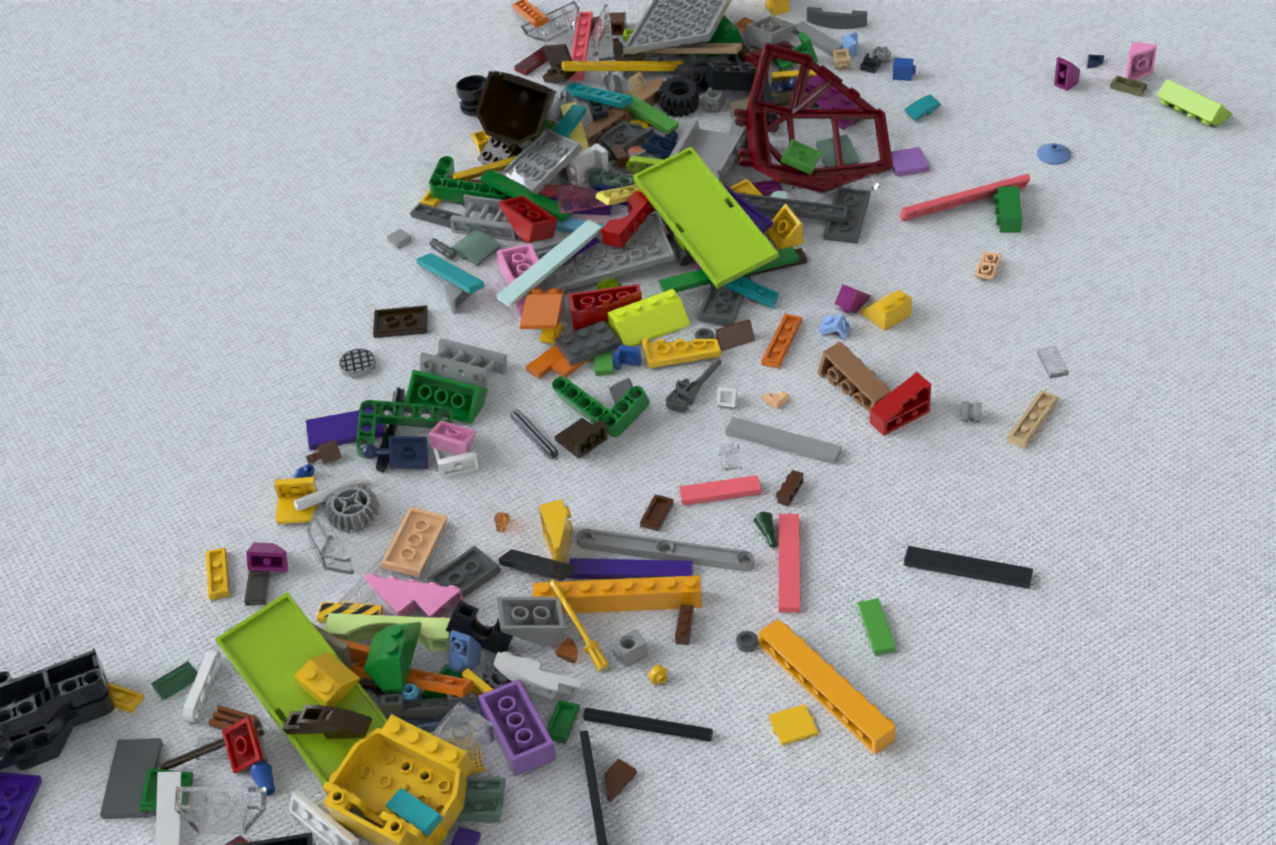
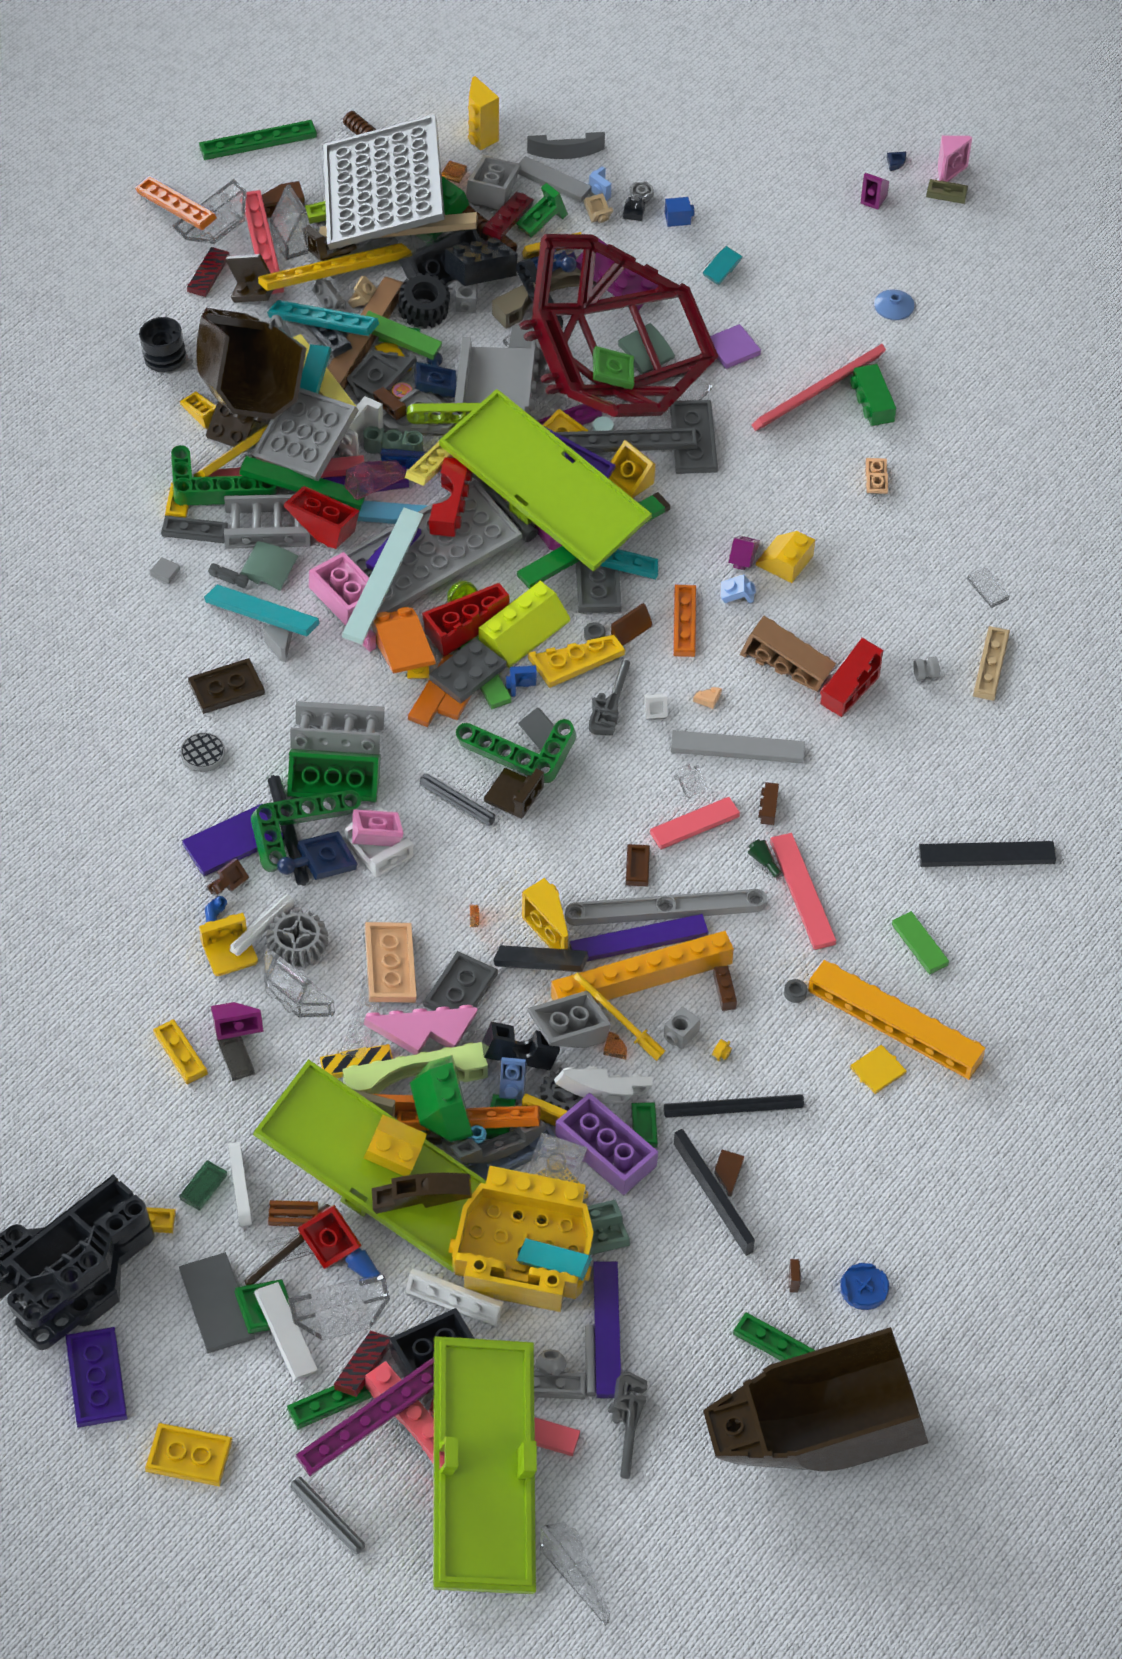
camera: 25 degrees left, 10 degrees up
slope [1157,79,1232,127] -> none

